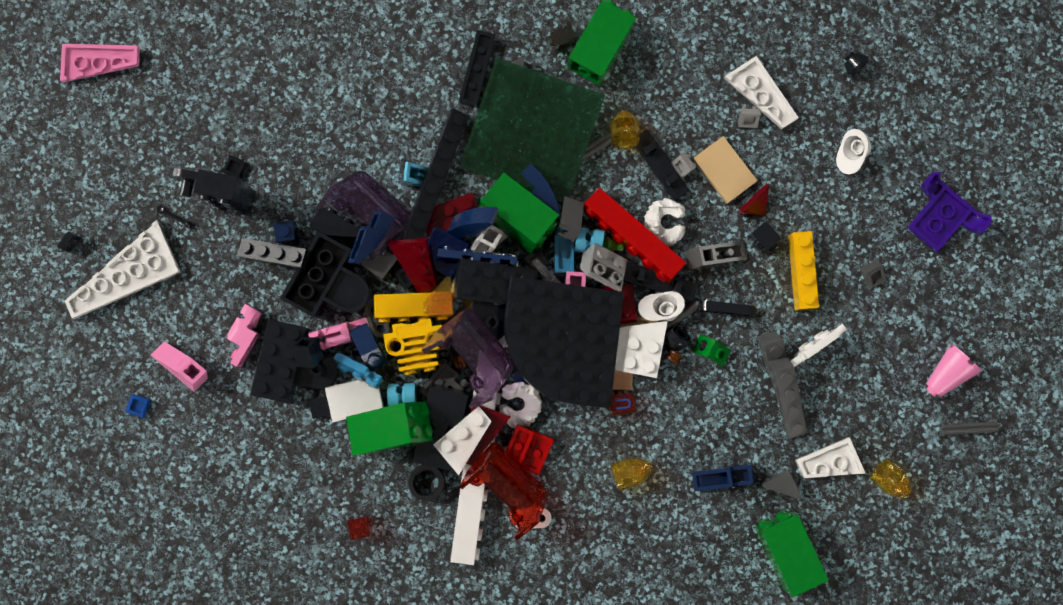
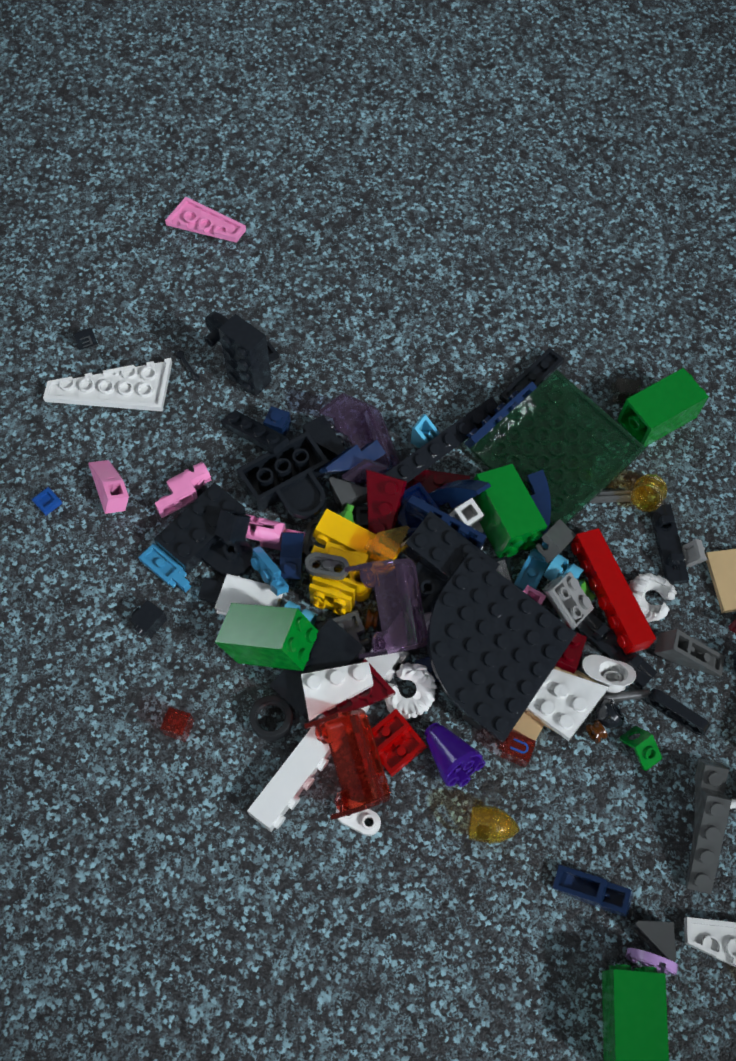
camera: 30 degrees right, 20 degrees down
none -> black brick [130,600,167,639]
none -> dark azure hinge [138,543,192,593]
none -> dark grey plate [305,552,349,580]
none -> bright green rock [338,503,354,523]
none -> dark purple cone [424,723,485,787]
none -> dark blue wing [464,382,537,449]
none -> lavender tile [626,948,678,975]

